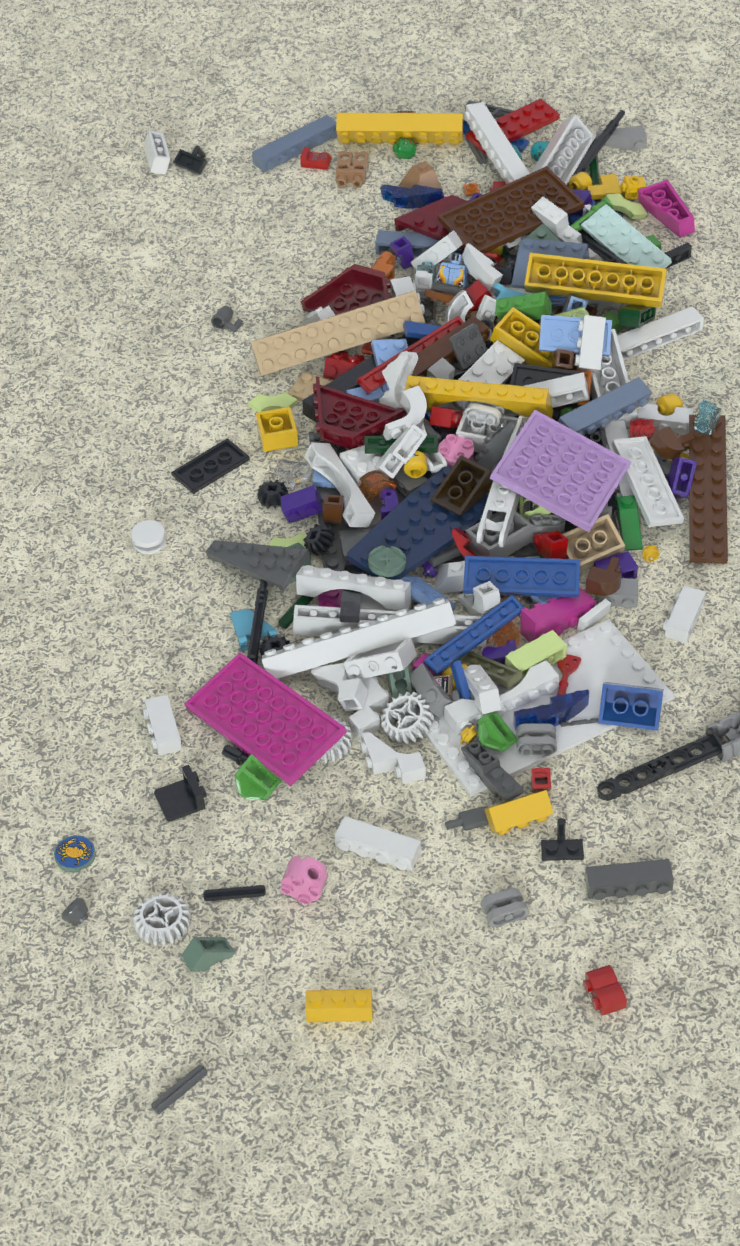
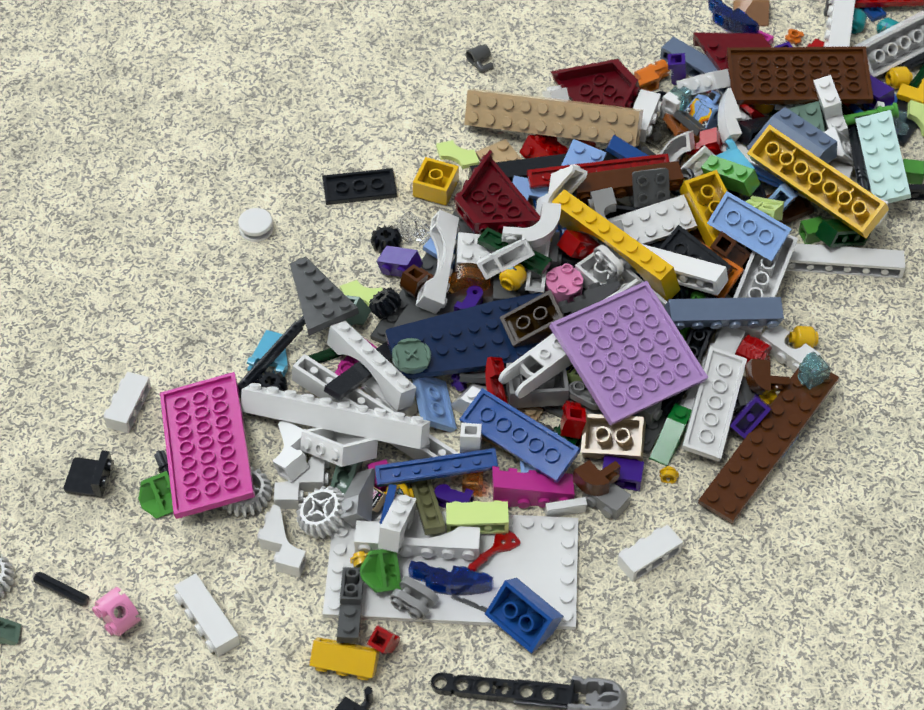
camera: 30 degrees right, 5 degrees up
dark grey piece [445,807,489,831] -> none
white brick [575,315,606,373] -> none

